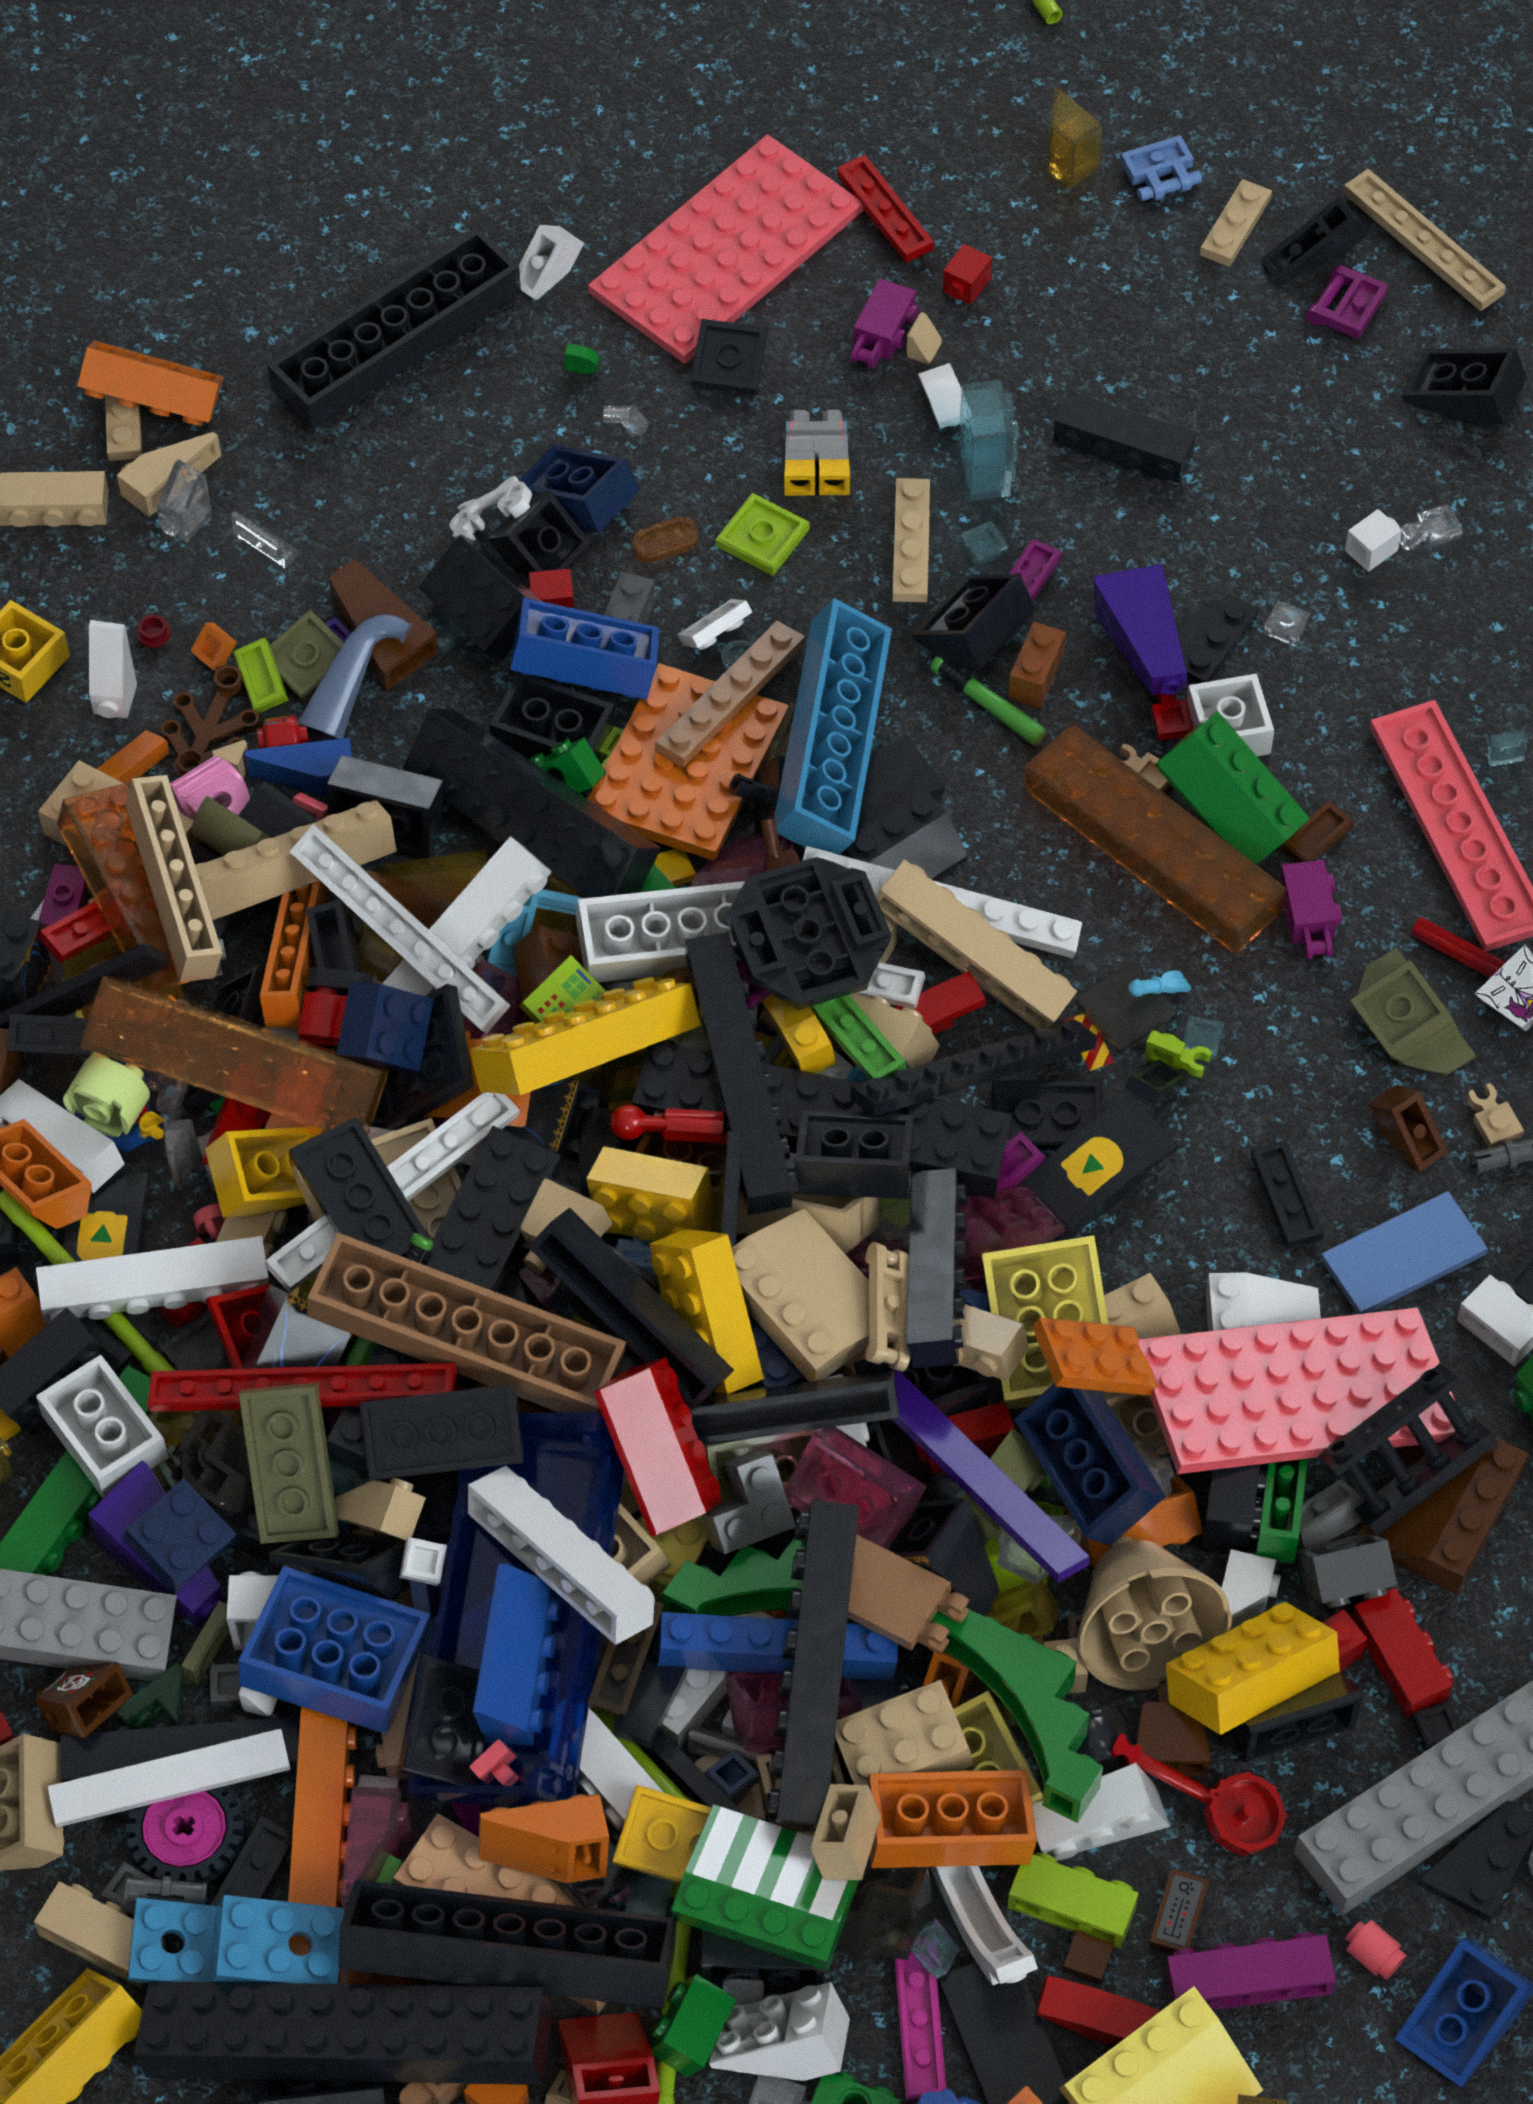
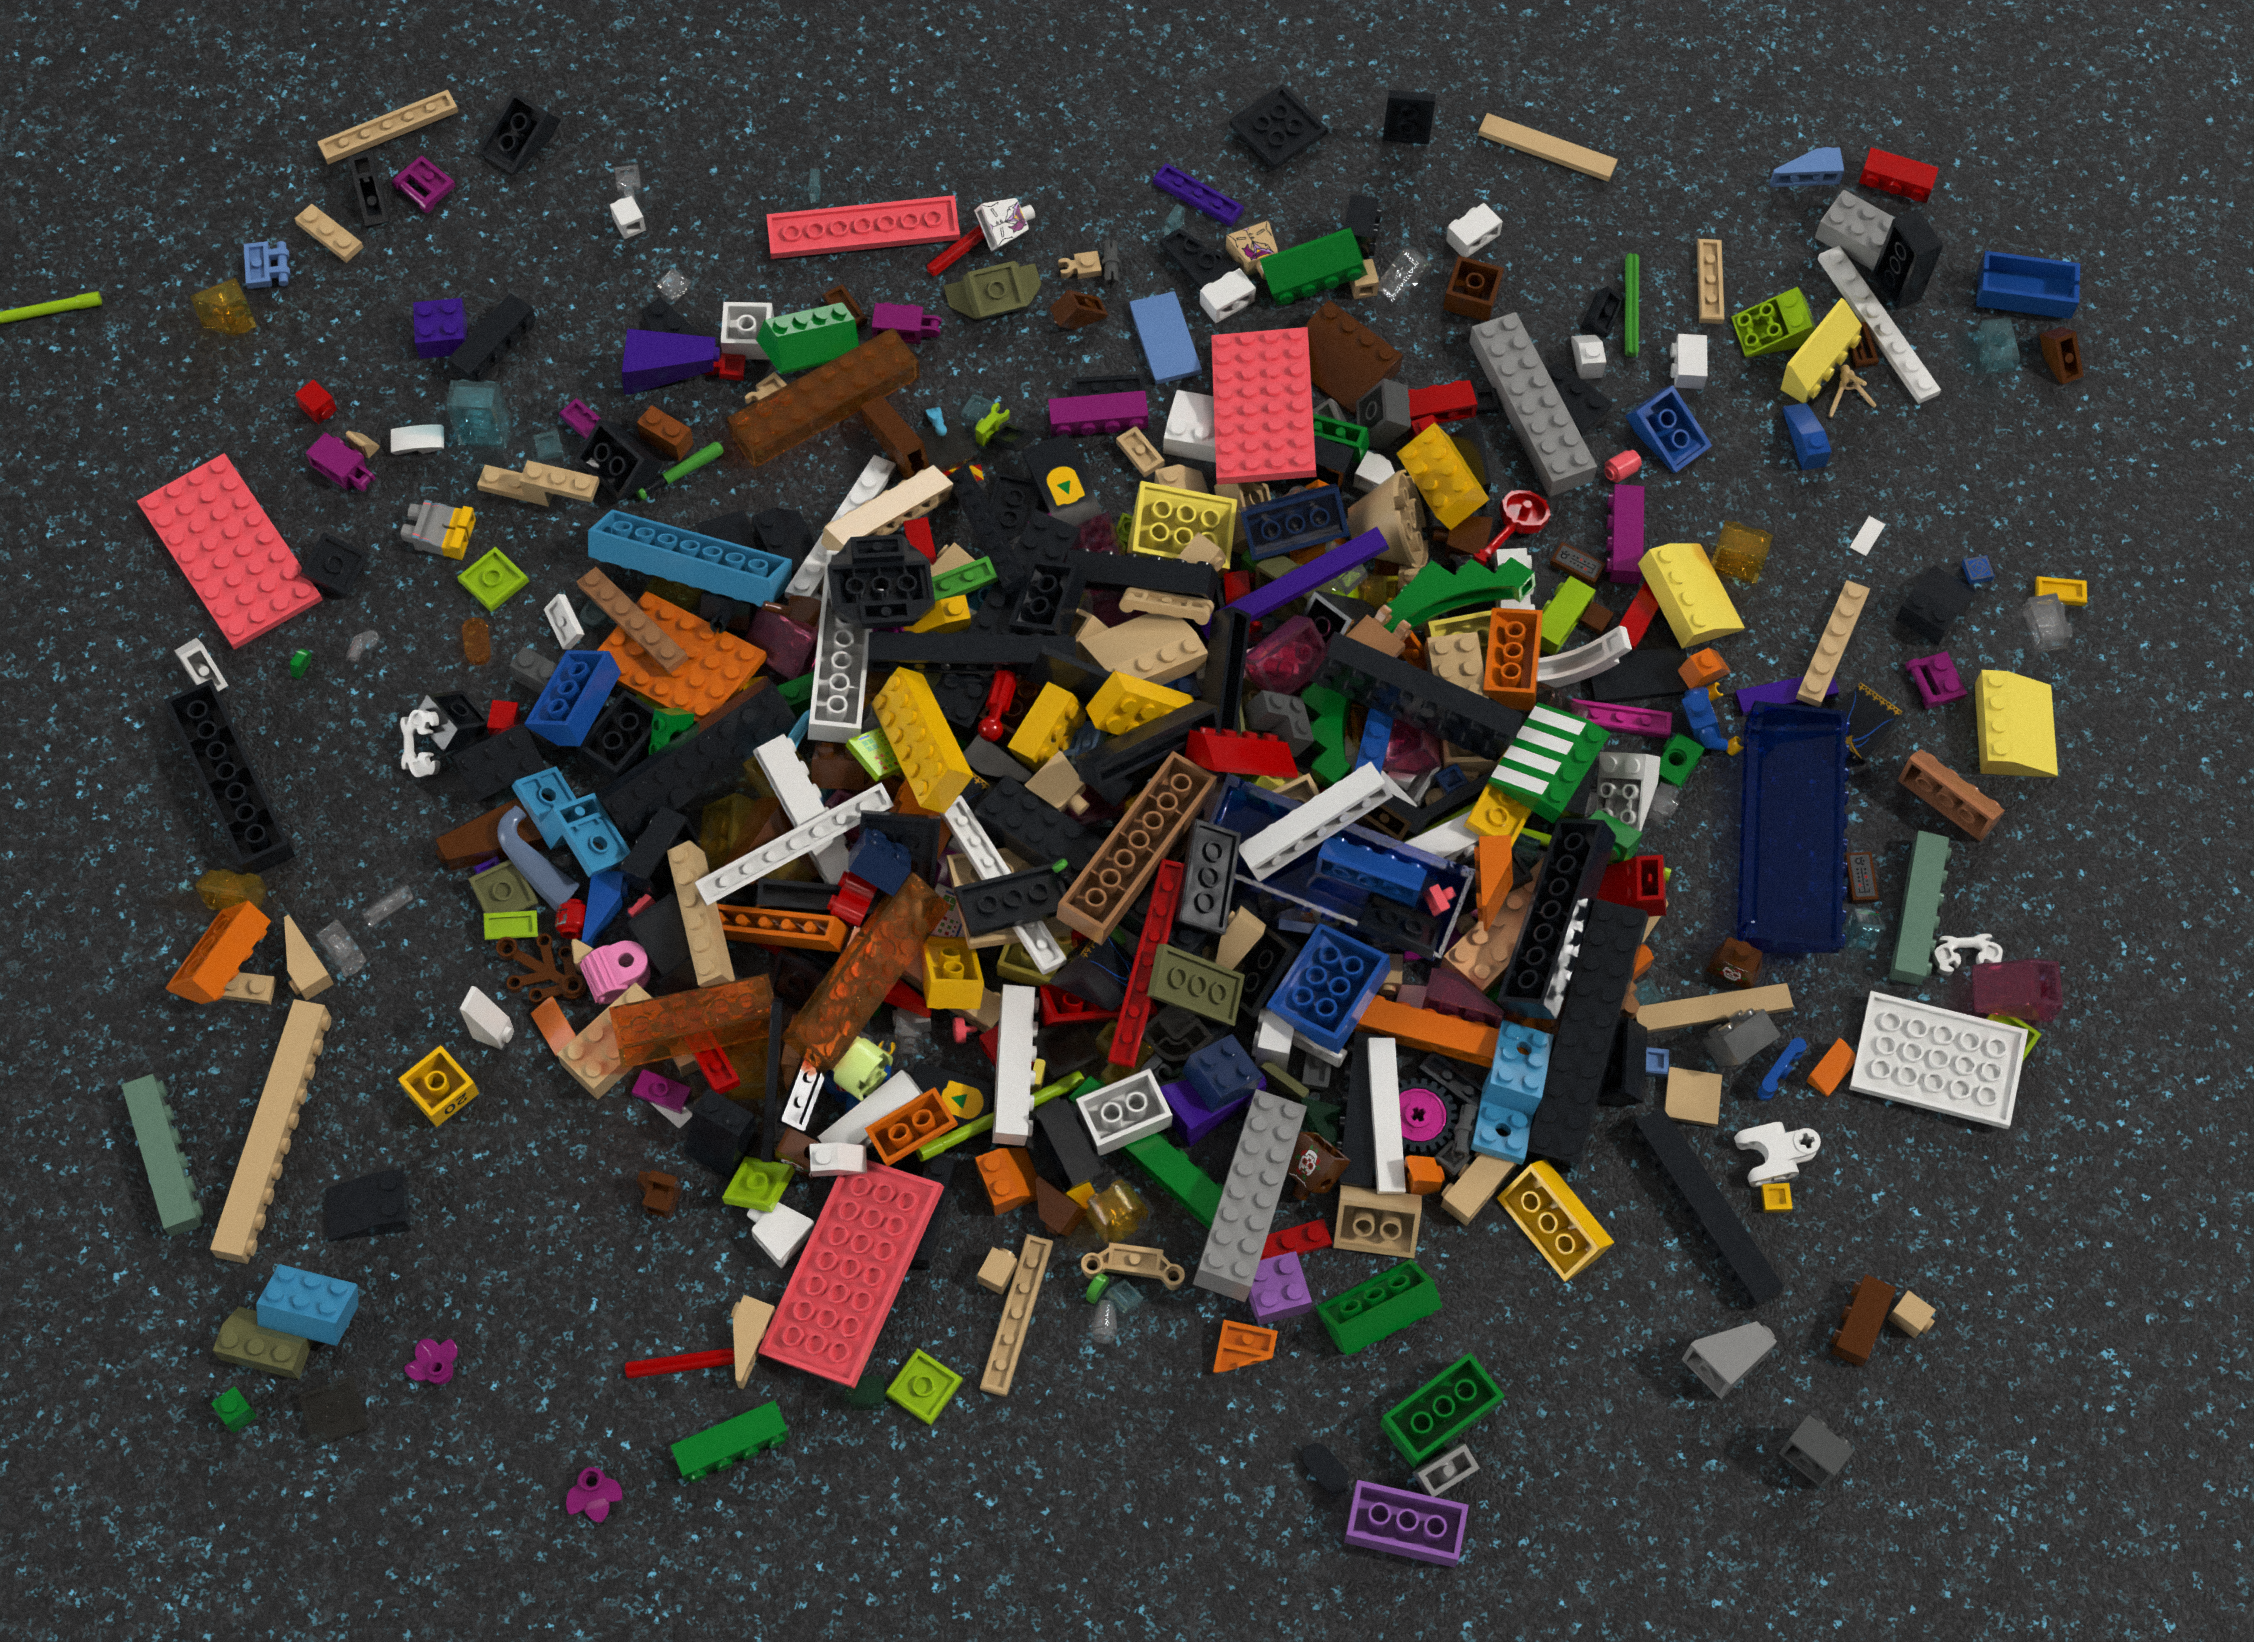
camera: 80 degrees left, 5 degrees up
tan brick [125,775,222,982] -> none
dark red plate [136,615,171,648] -> none
orange plate [190,622,237,671] -> none
olive brick [192,796,272,856] -> none
black beam [305,967,375,996] -> none
white tile [399,1537,447,1586] -> none
dark blue slope [519,445,640,533] -> none
tan brick [810,1784,881,1880] -> none
red plate [837,154,934,263] -> none
clear light blue tile [910,1919,960,1979] -> none
orange plate [1032,1317,1159,1396] -> none
black fence [1318,1363,1498,1536] -> none
none -> clear yellow slope [195,869,267,911]
none -> dark purple brick [413,298,468,359]
none -> dark azure bracket [511,766,631,877]
none -> reddish brown slope [860,394,930,480]
none -> light yellow tile [1030,1058,1046,1093]
none -> magenta brick [1048,391,1148,437]
none -> tan plate [1116,426,1165,478]
none -> orange slope [1404,1155,1445,1196]

